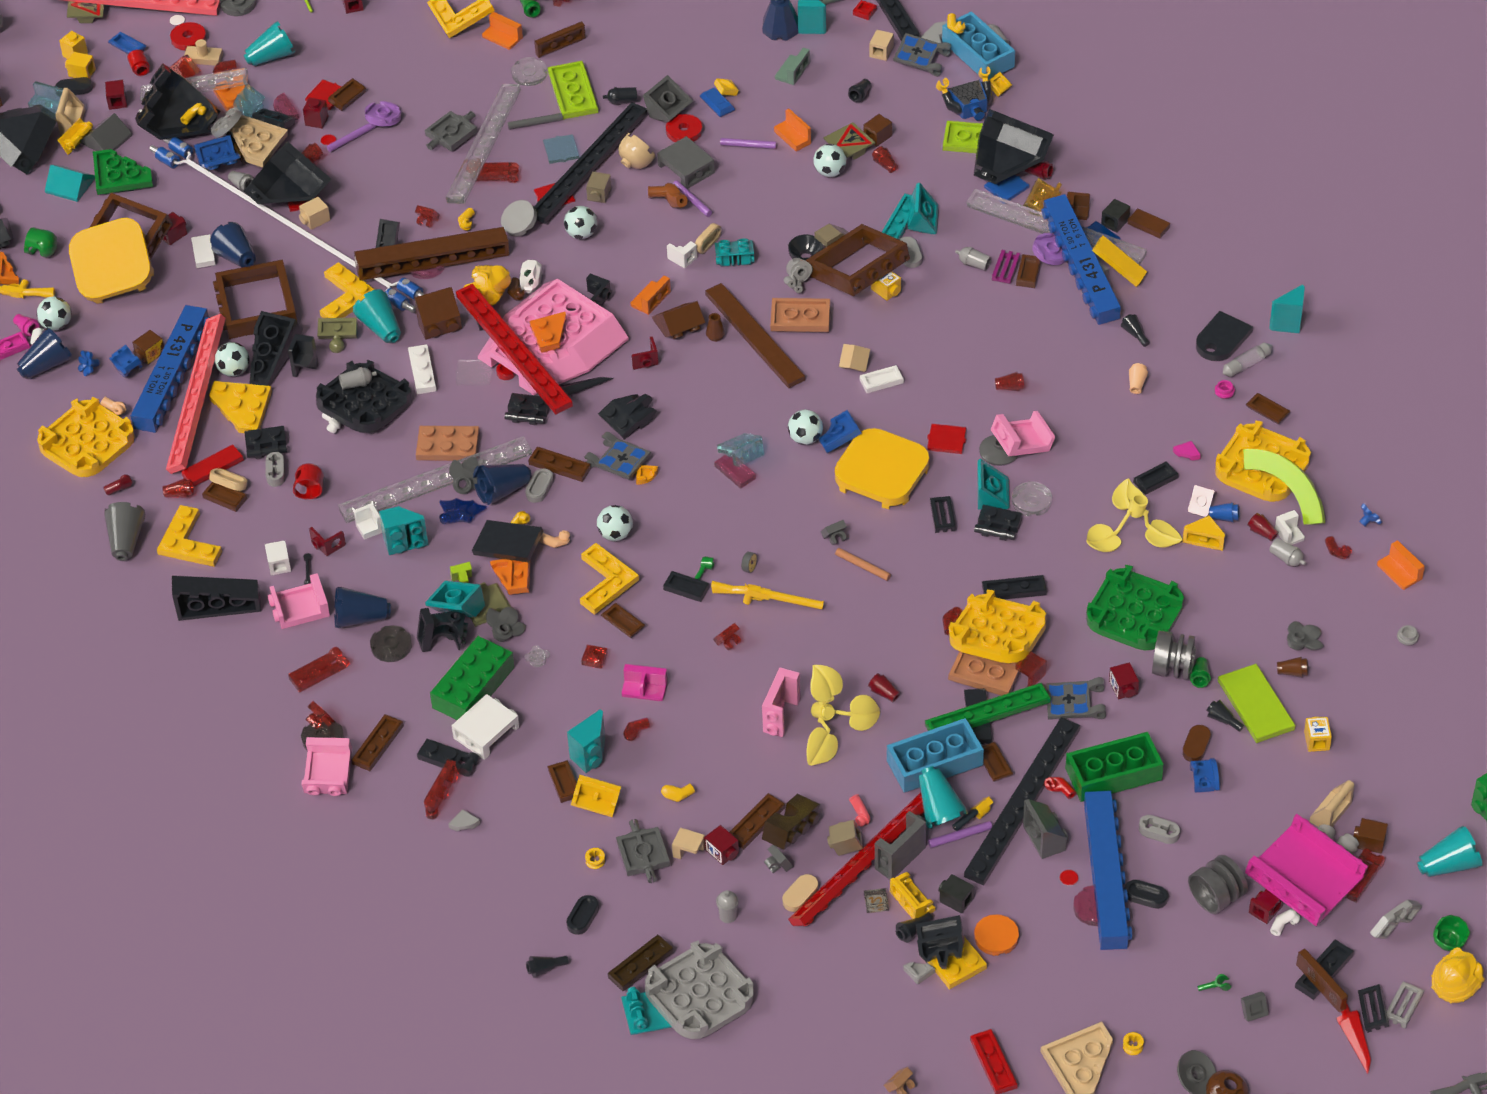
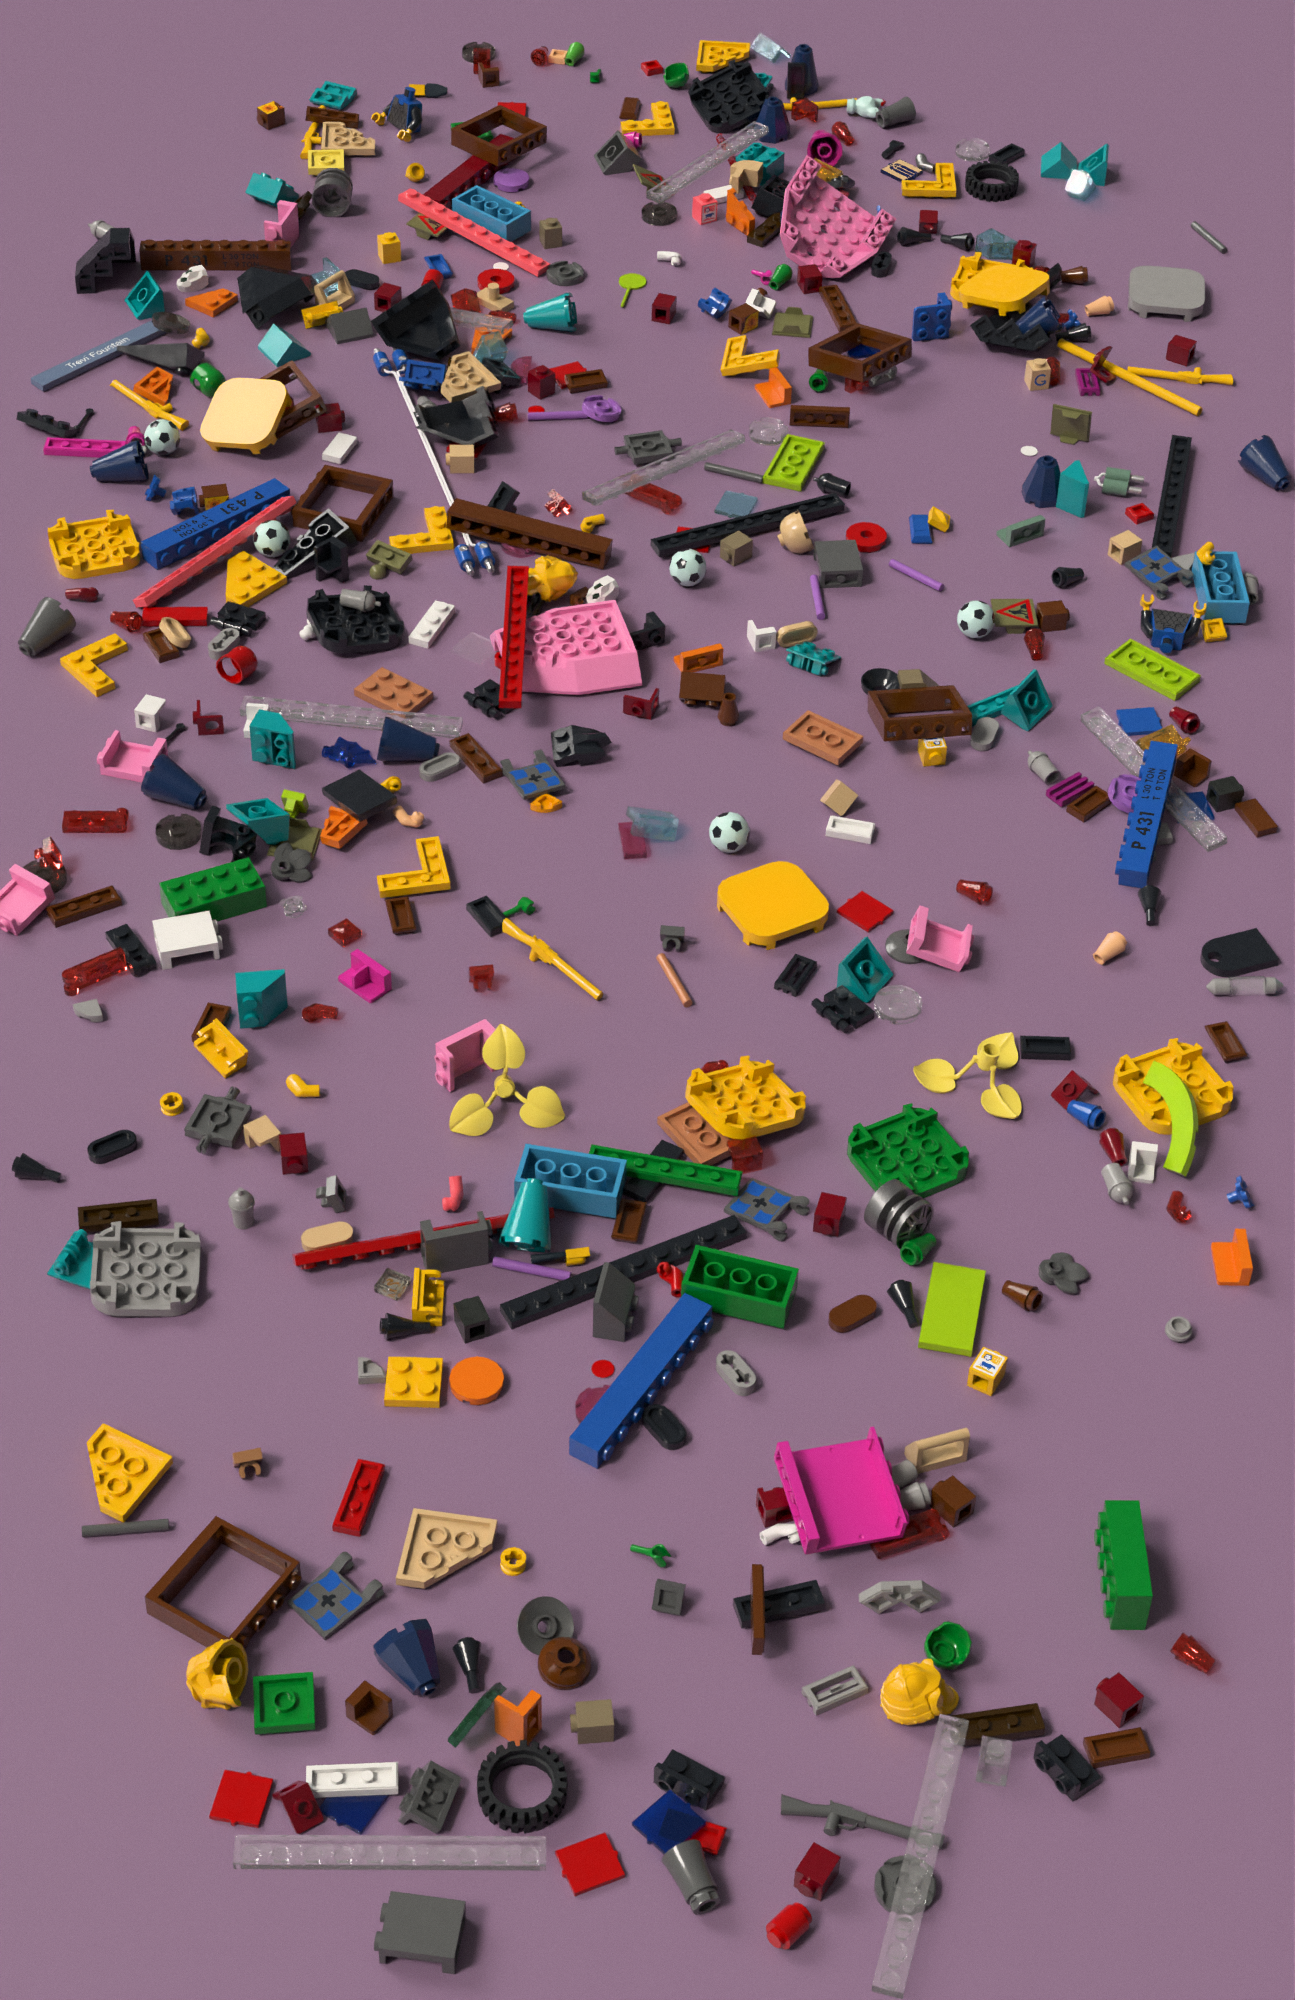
camera: 30 degrees right, 5 degrees down
yellow brick [65,52,96,79] -> none
green plate [93,149,153,195] -> none
light nougat arm [100,396,126,415] -> none
black wedge [172,576,261,621] -> none
yellow arm [180,103,207,125] -> none
dark blue cone [210,222,256,267] -> none
light grey tile [211,107,242,138] -> none
teal cone [353,289,401,343] -> none
reddish brown slope [414,287,462,340] -> none
dark grey plate [449,456,479,494] -> none
light grey tile [501,200,537,237] -> none
orange wing [529,312,567,353] -> none
black bar [559,377,613,395] -> none
light aqua piece [597,505,633,541] -> none
dark grey slope [643,75,693,122] -> none
dark orange arm [648,183,688,208] -> none
reddish brown tile [705,283,805,389] -> none
reddish brown tile [729,793,785,850] -> none
dark grey tile [741,551,757,573] -> none
dark brown arch [762,793,820,850] -> none
orange panel [774,108,811,152] -> none
light grey piece [784,258,812,293] -> none
blue tile [819,410,862,453] -> none
dark tan brick [827,820,863,856] -> none
dark red cone [868,673,900,703] -> none
black plate [916,915,964,969] -> none
black panel [974,109,1054,184] -> none
black tile [982,575,1047,600] -> none
yellow tile [1092,236,1147,286] -> none
dark pink tile [1173,441,1200,460] -> none
yellow slope [1182,516,1225,551] -> none
flat silver wheel [1188,855,1248,914] -> none
blue piece [1190,758,1220,793] -> none
dark pink plate [1215,380,1235,399] -> none
red bar [1336,1004,1371,1074] -> none
black tile [1358,984,1389,1033] -> none
teal cone [1417,826,1483,877] -> none

